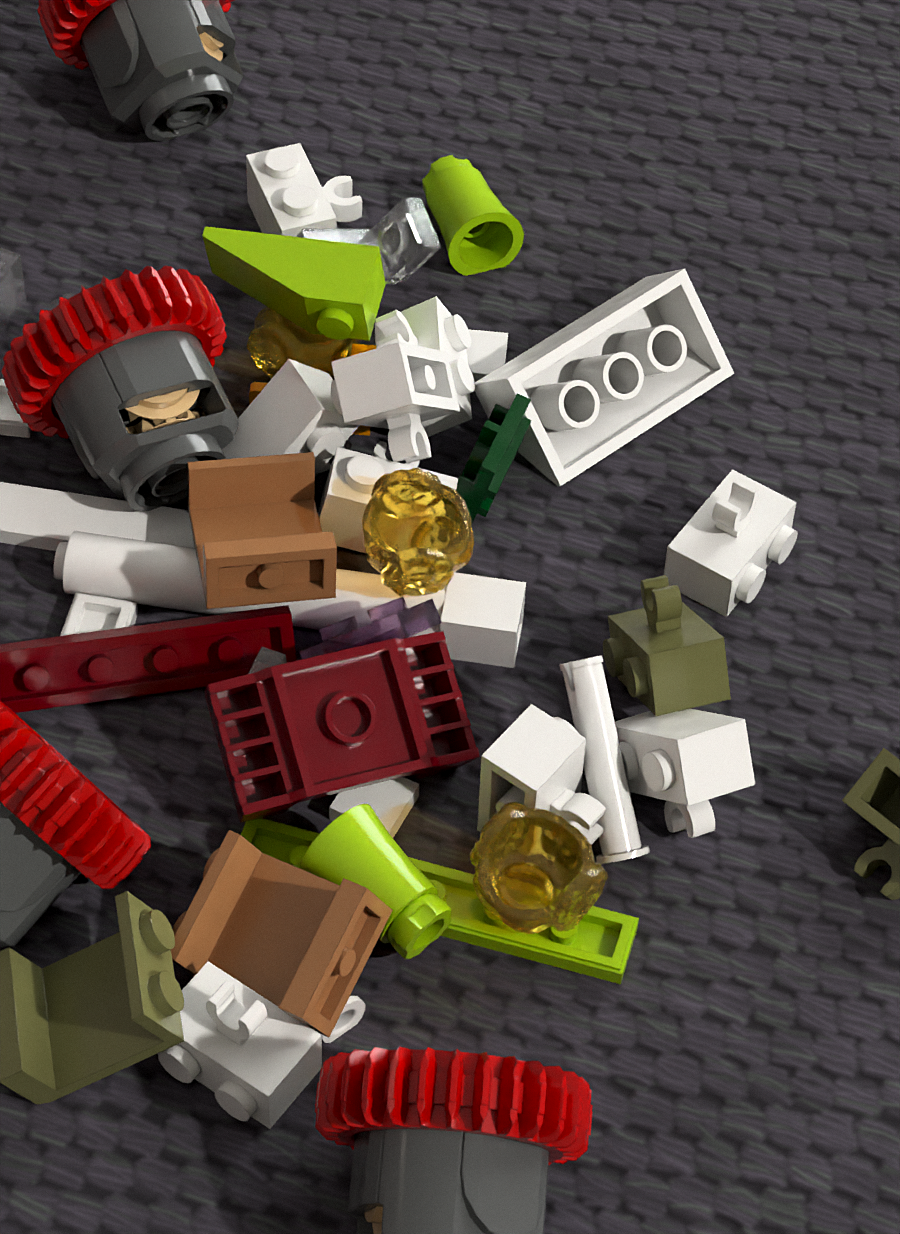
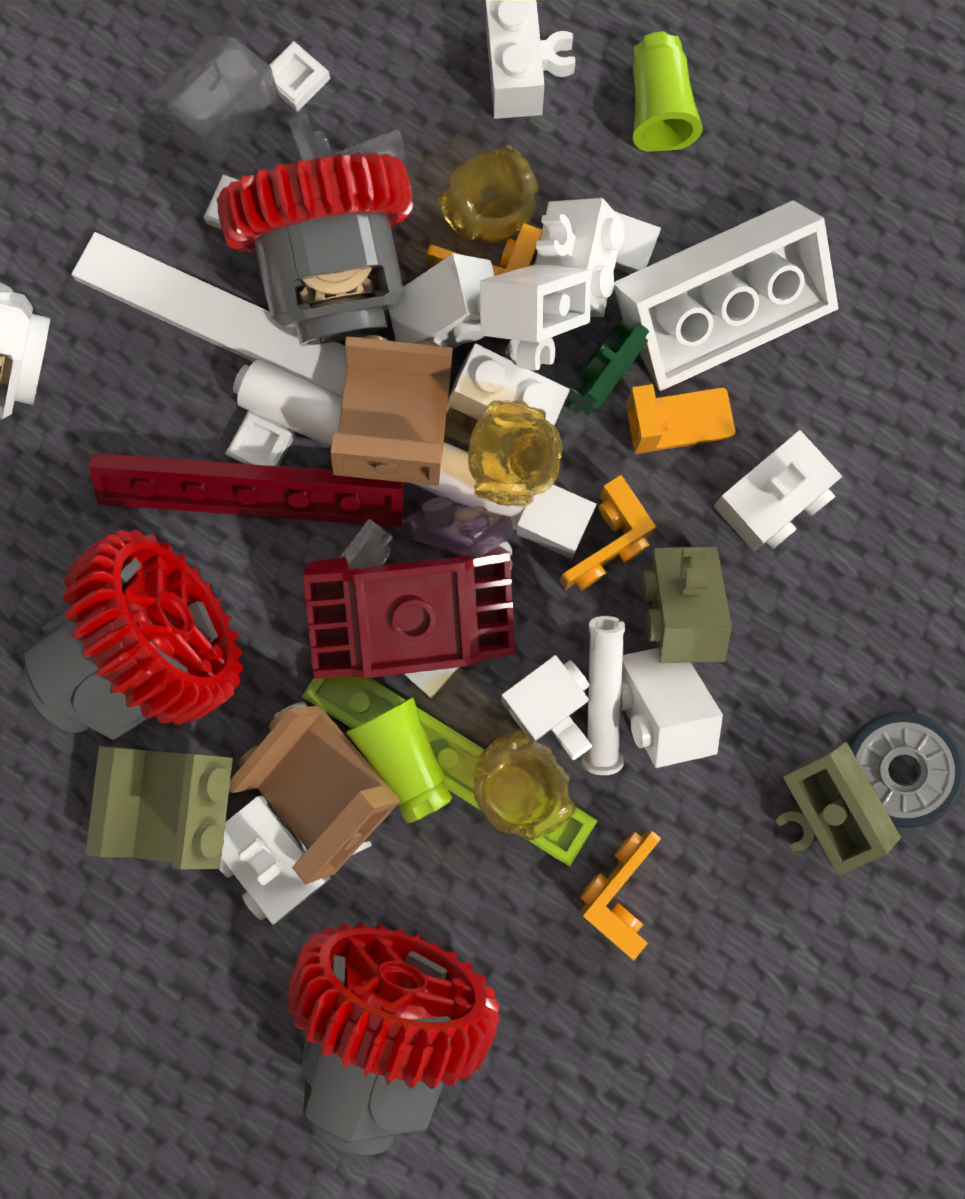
camera: 20 degrees right, 30 degrees up
lime slope [202,226,386,341] -> none
clear bracket [296,198,441,284] -> none
none -> white tile [260,41,330,112]
none -> light orange bracket [560,475,656,591]
none -> light orange bracket [579,829,661,960]
none -> light orange bracket [626,384,735,454]

